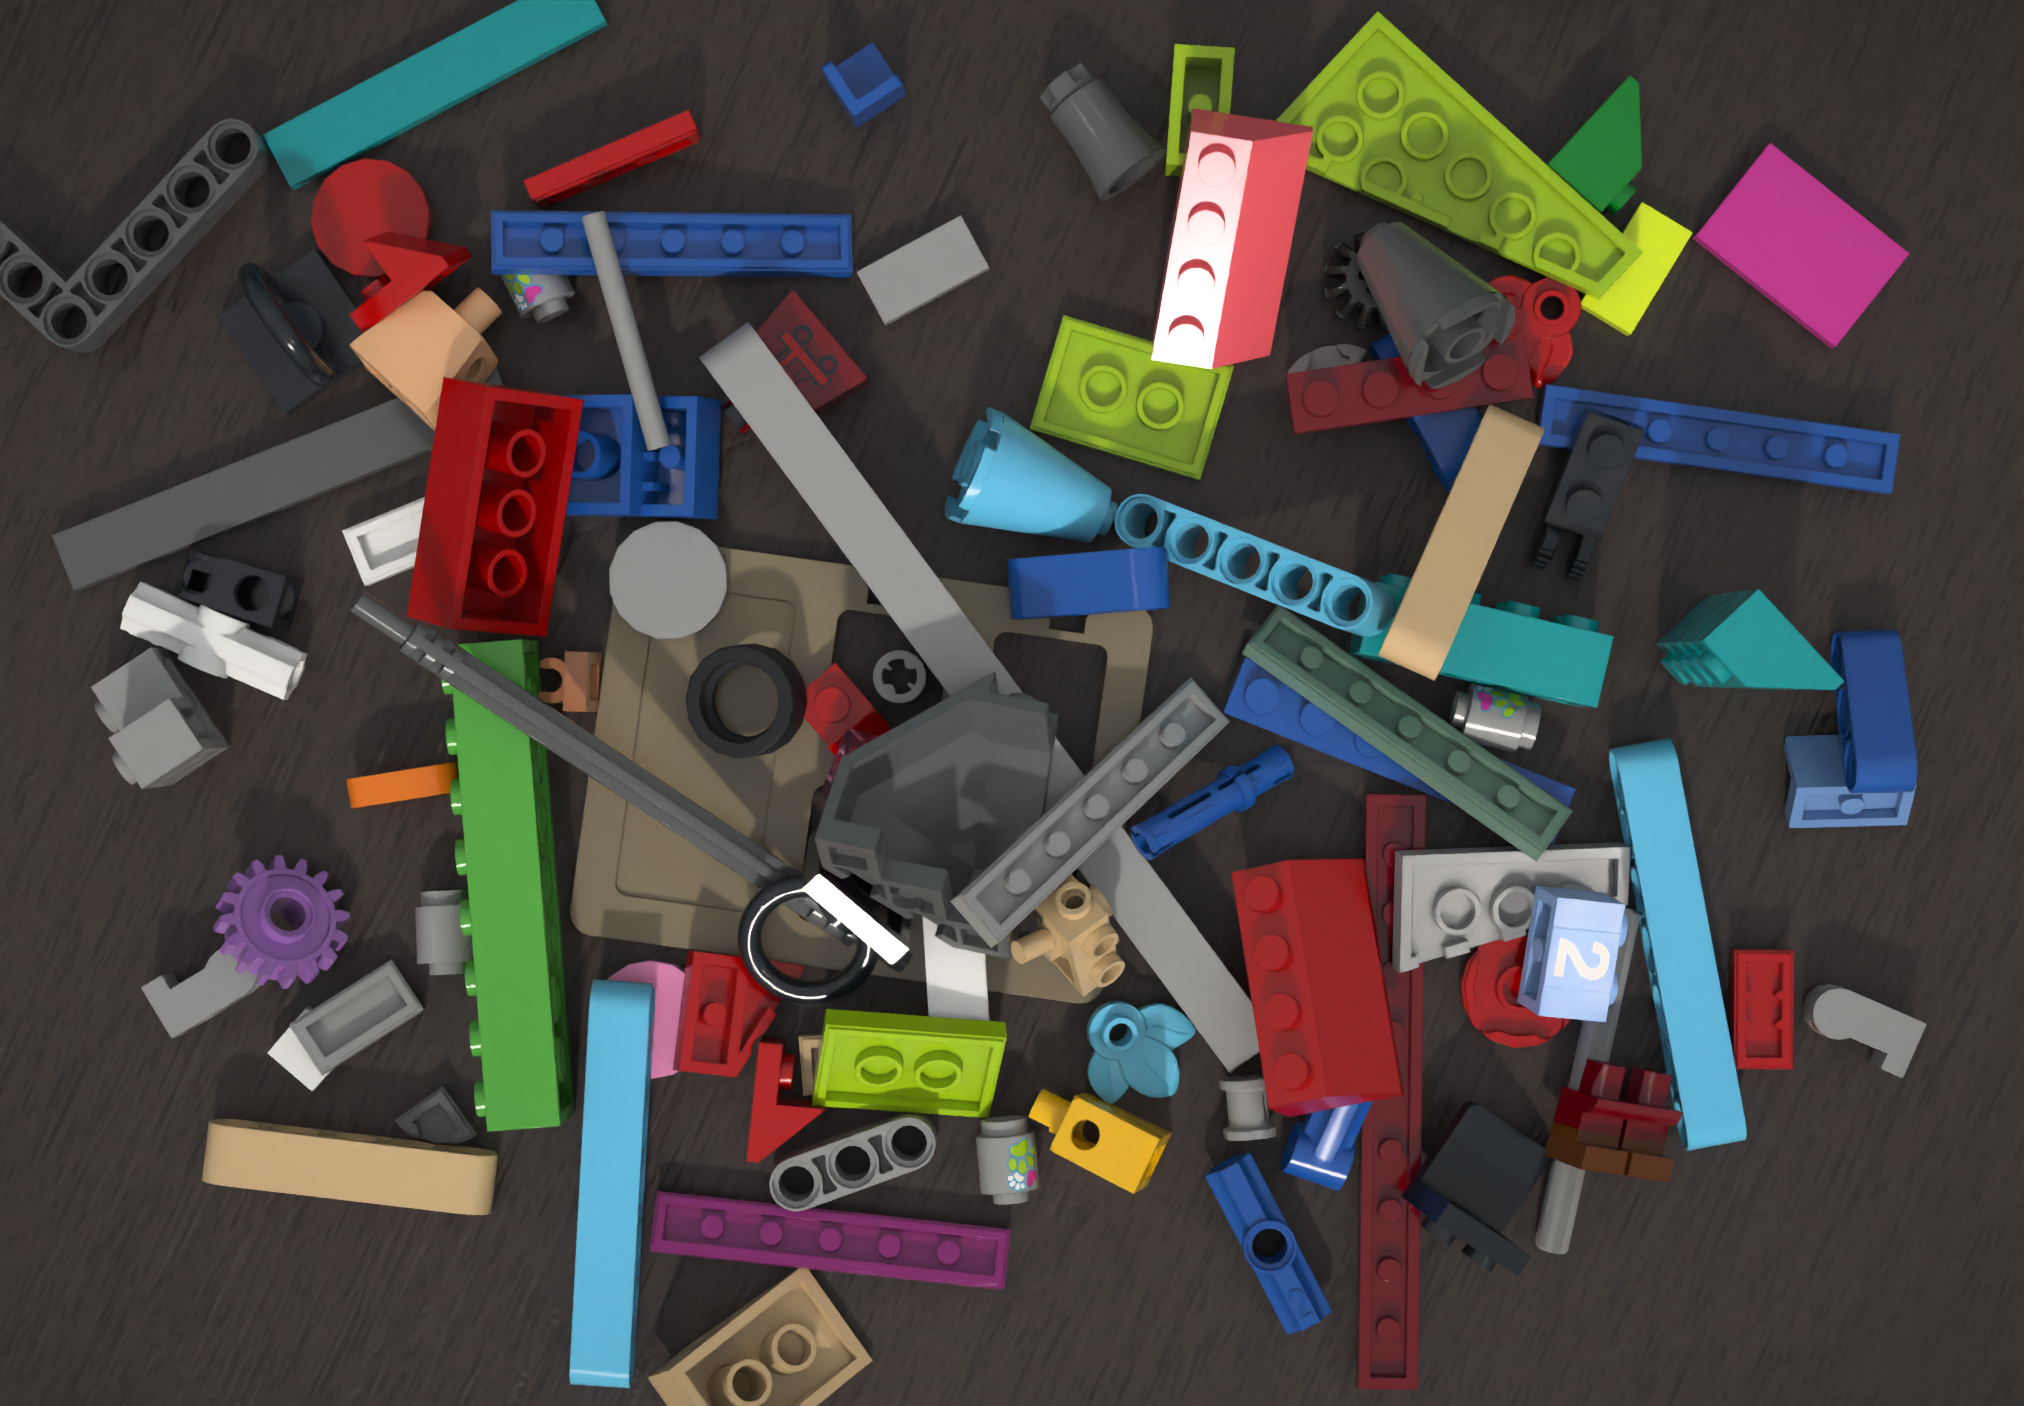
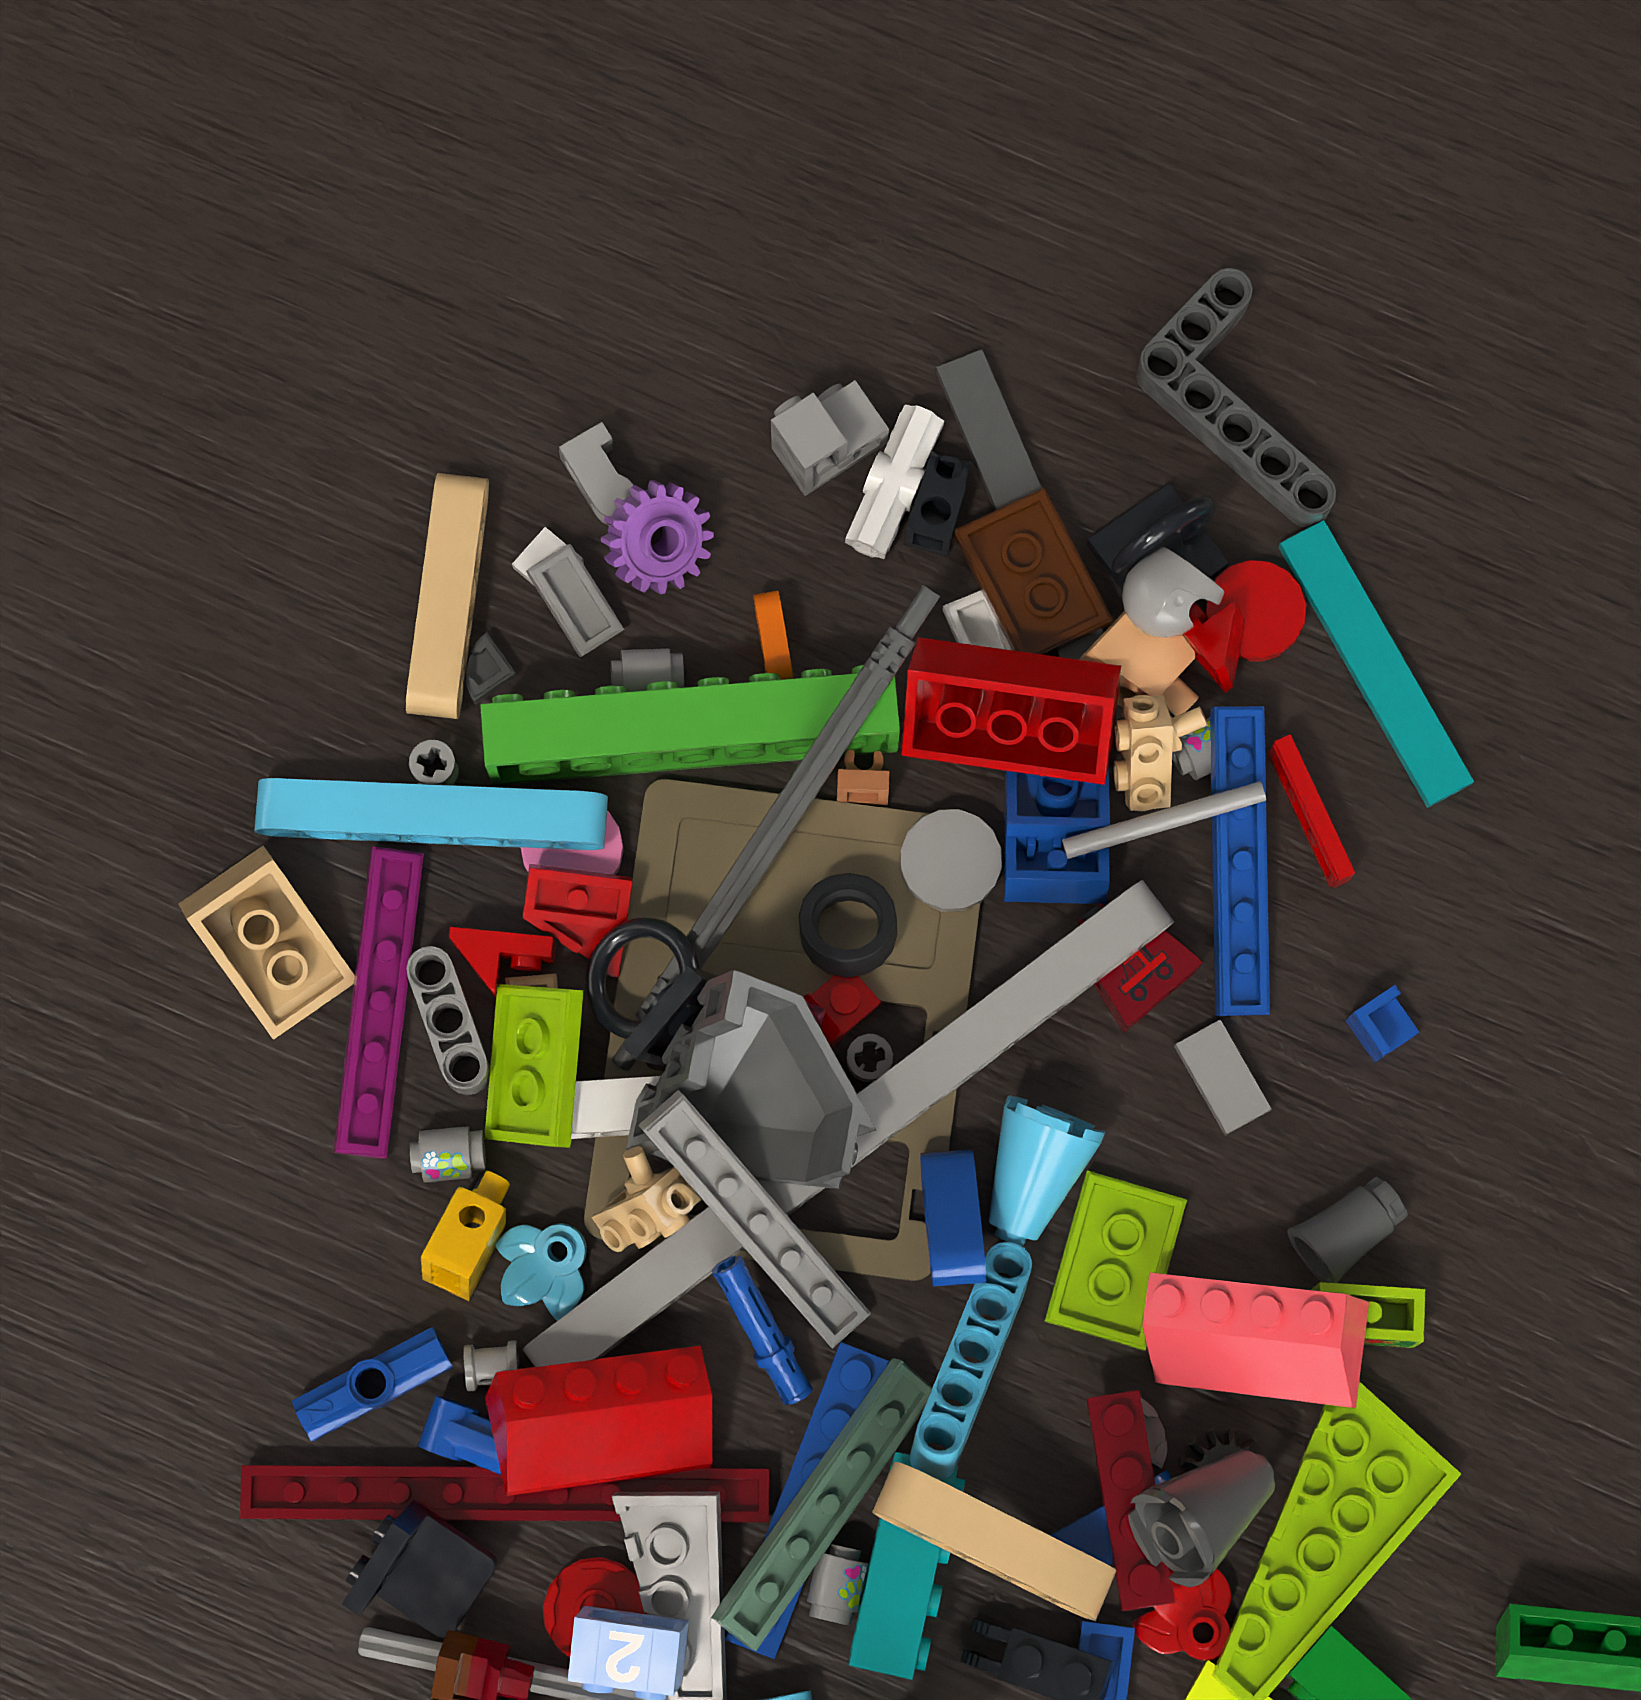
camera: 85 degrees right, 10 degrees down
none -> light grey bush [409,740,459,786]
none -> reddish brown tile [953,488,1113,655]
none -> tan brick [1113,695,1208,811]
none -> light grey helmet [1122,547,1225,638]

